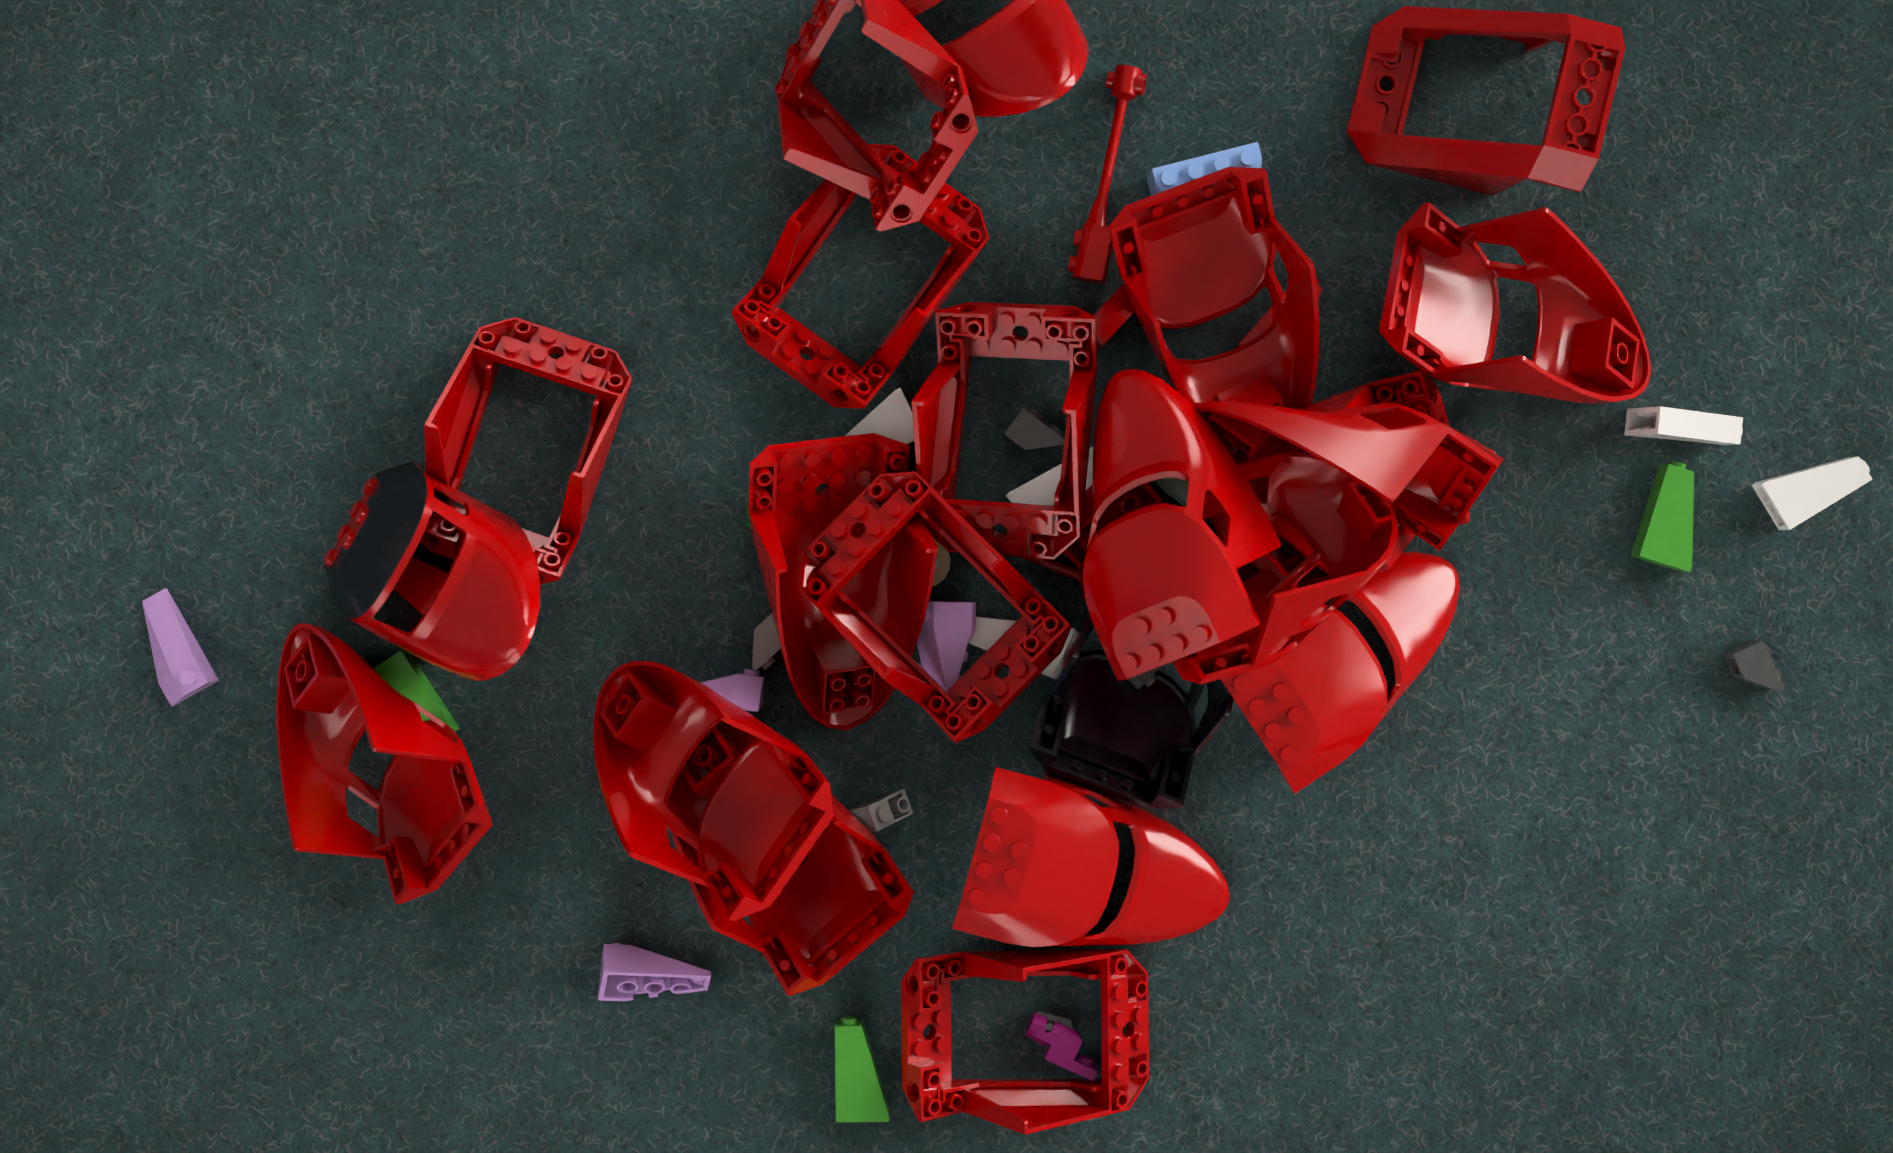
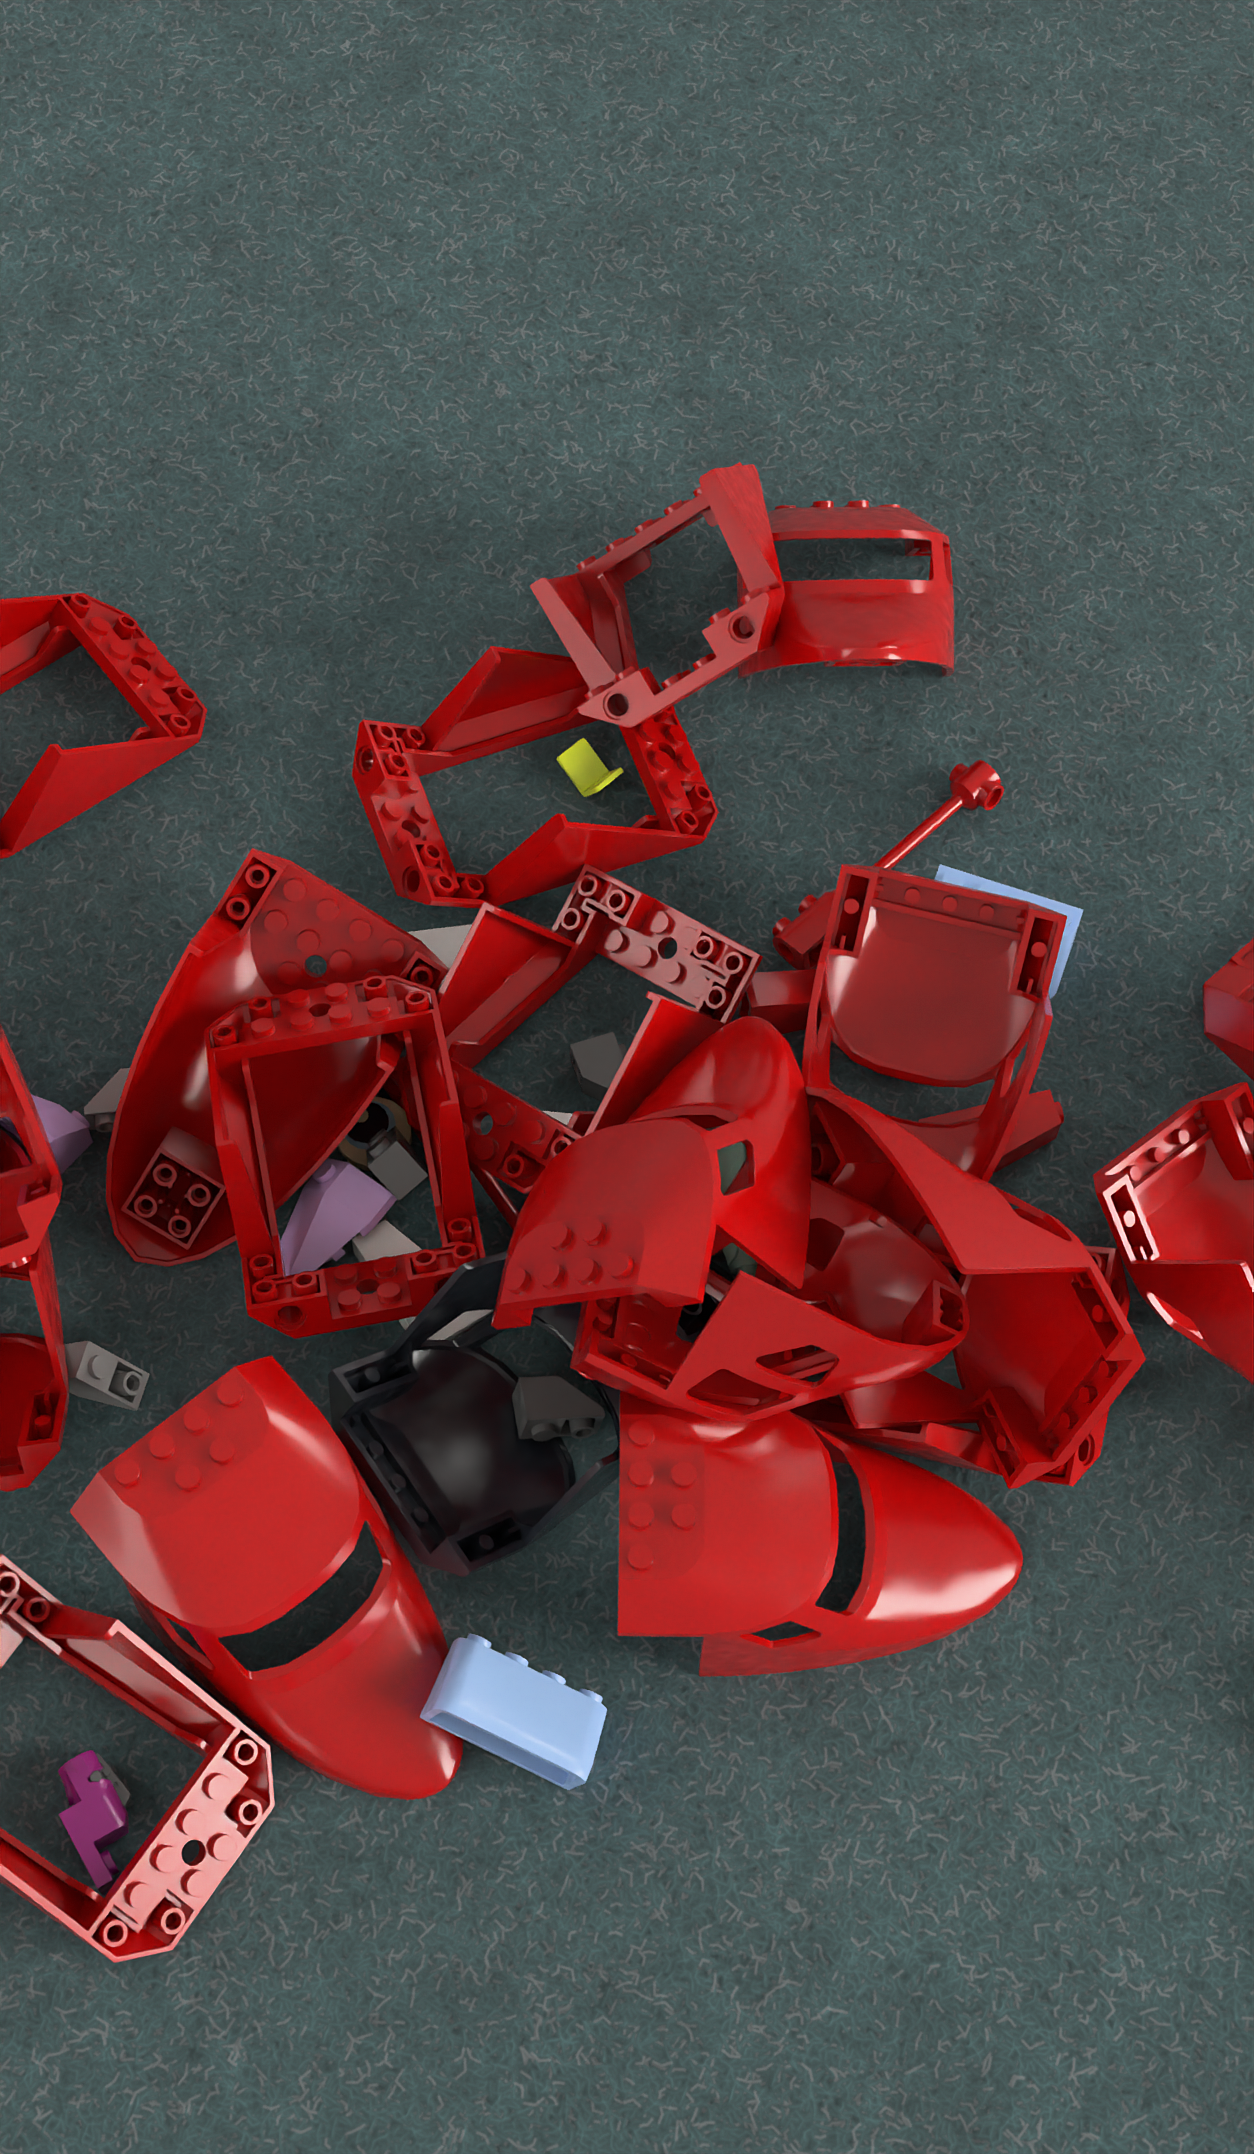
camera: 35 degrees right, 25 degrees down
none -> dark grey slope [366,1126,428,1201]
none -> light blue windscreen [419,1634,607,1790]
none -> neon yellow bracket [557,738,624,797]

